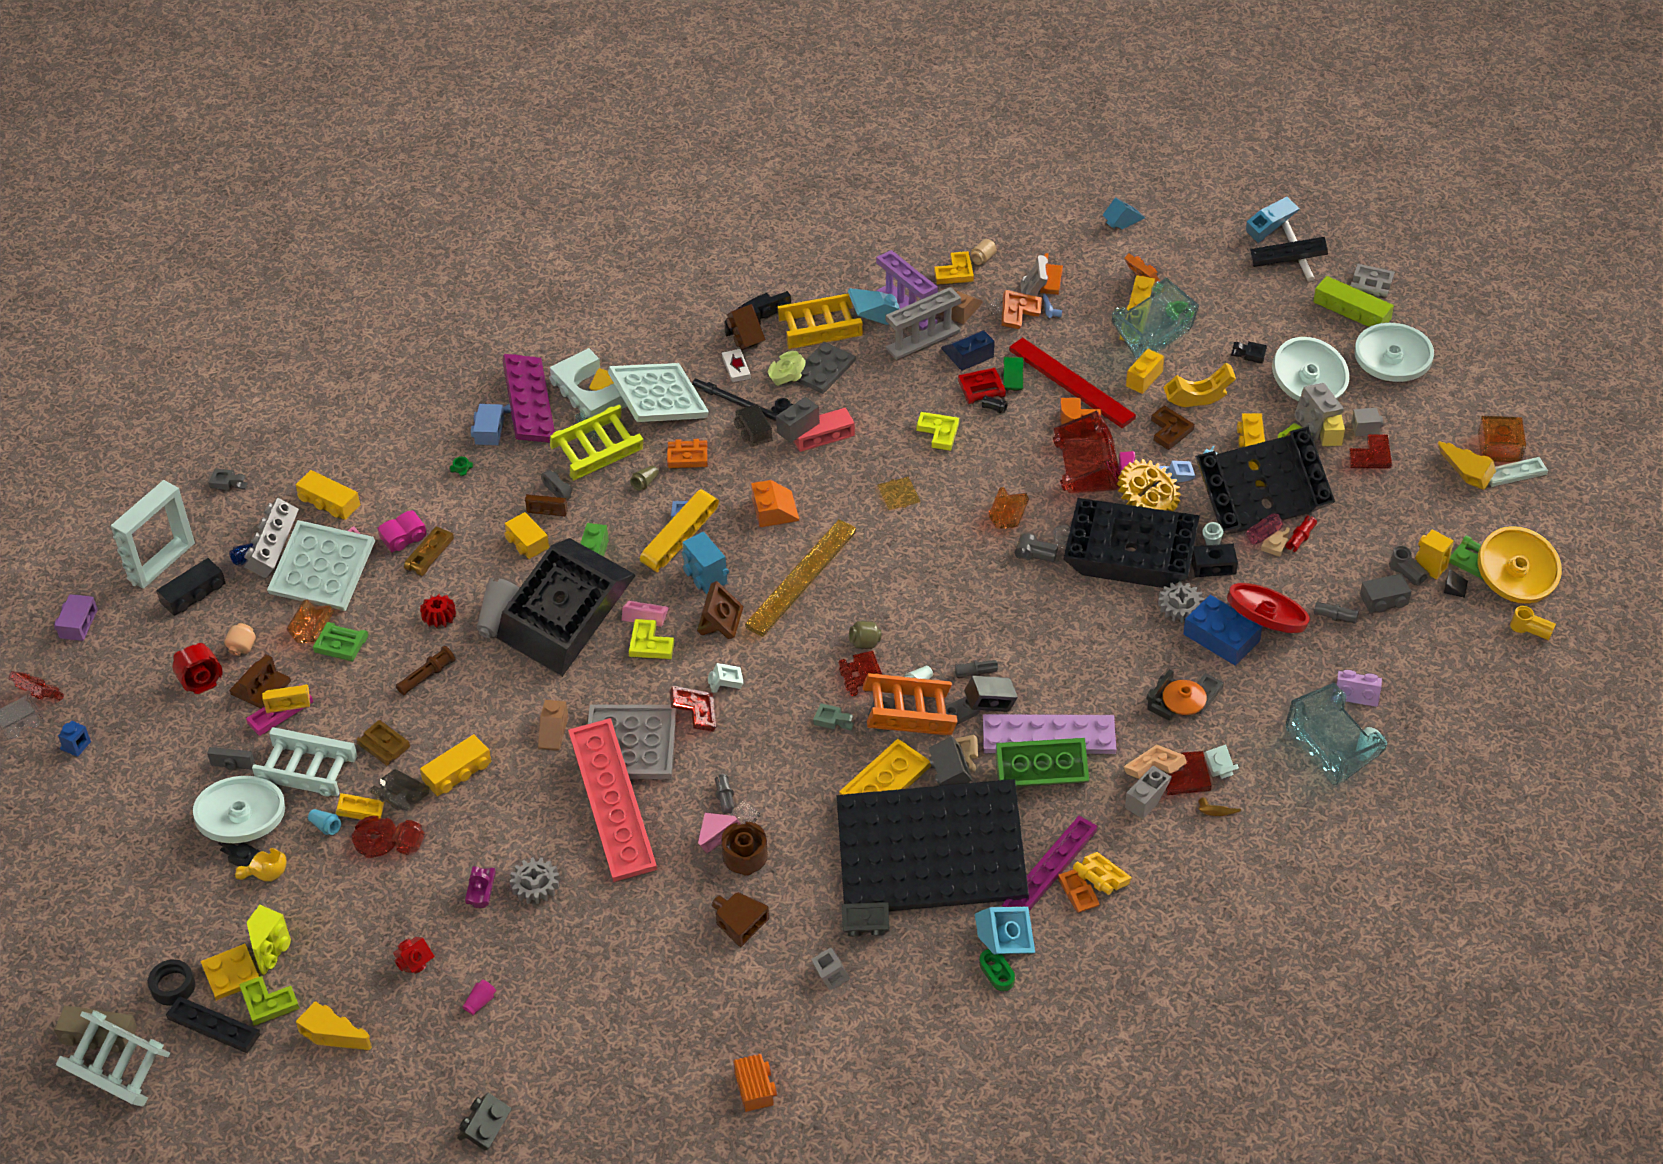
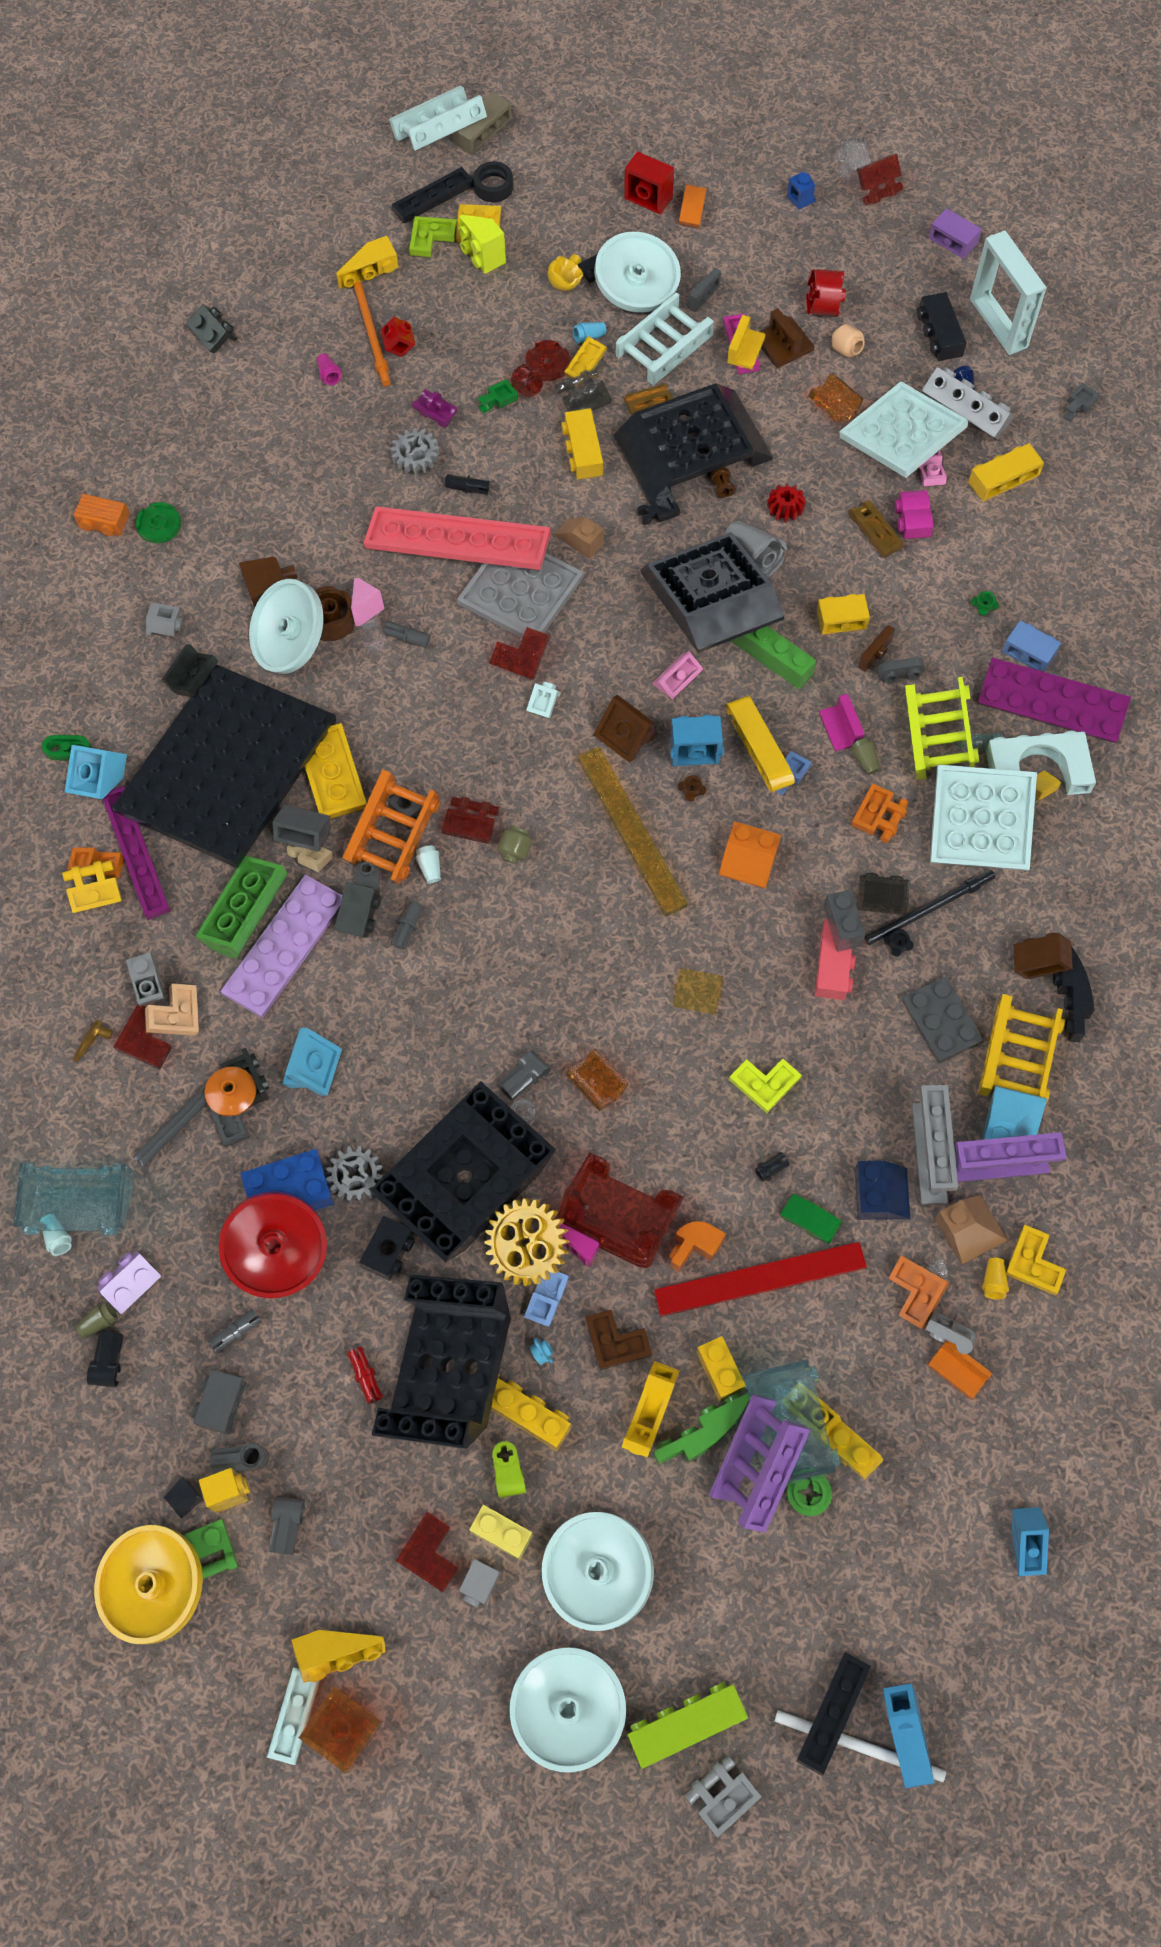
camera: 120 degrees right, 20 degrees up
bright green plate [313,622,368,662] -> none
neon yellow plate [629,619,674,659] -> none
white tile [722,349,751,383] -> none
yellowish green plate [768,351,806,386] -> none
sand green plate [813,703,854,730] -> none
red plate [958,367,1006,405] -> none
tan brick [970,239,997,265] -> none
medium blue bar [1043,293,1062,318] -> none
orange plate [1124,253,1164,290] -> none
light aqua cone [1202,522,1223,545] -> none
light aqua bracket [1203,745,1239,779] -> none
black plate [1231,341,1267,364] -> none
clear pink beam [1246,514,1283,544] -> none
tan plate [1261,524,1290,557] -> none
light grey bracket [1295,383,1344,440] -> none
yellow piece [1510,606,1556,640] -> none
none -> olive cone [75,1302,118,1339]
none -> black piece [87,1331,124,1388]
none -> dark grey axle [134,1085,207,1166]
none -> green tile [135,502,181,543]
none -> light aqua dish [249,579,323,674]
none -> dark grey piece [269,1496,305,1555]
none -> medium azure bracket [282,1028,342,1096]
none -> orange bar [354,282,391,387]
none -> black axle [444,474,490,495]
none -> green plate [478,379,518,413]
none -> black slope [614,383,773,503]
none -> red brick [624,151,674,215]
none -> black plate [637,493,680,525]
none -> bright green slope [653,1393,750,1465]
none -> orange slope [678,184,707,228]
none -> reddish brown plate [678,775,706,802]
none -> medium lavender fence [709,1394,810,1533]
none -> dark pink panel [819,694,865,751]
none -> yellow cone [982,1258,1009,1300]

